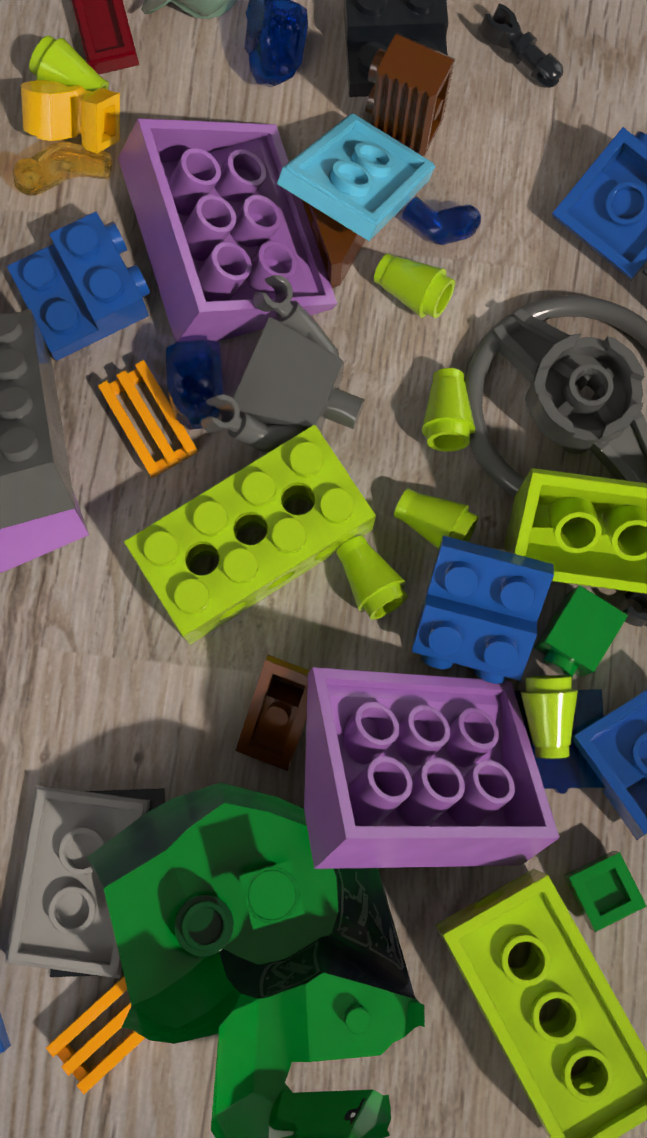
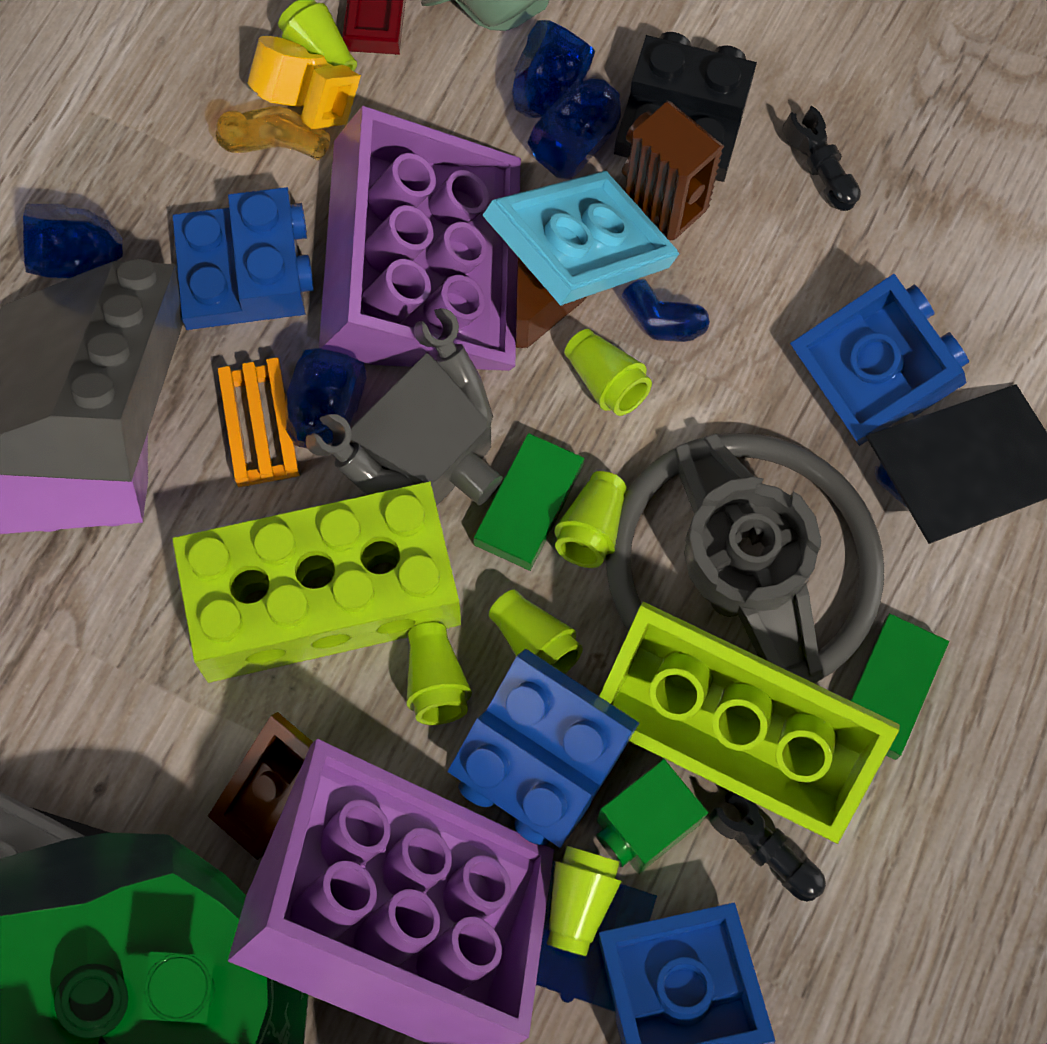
camera: 20 degrees right, 10 degrees down
none -> green tile [474,433,585,571]
none -> clear blue rock [527,78,621,180]

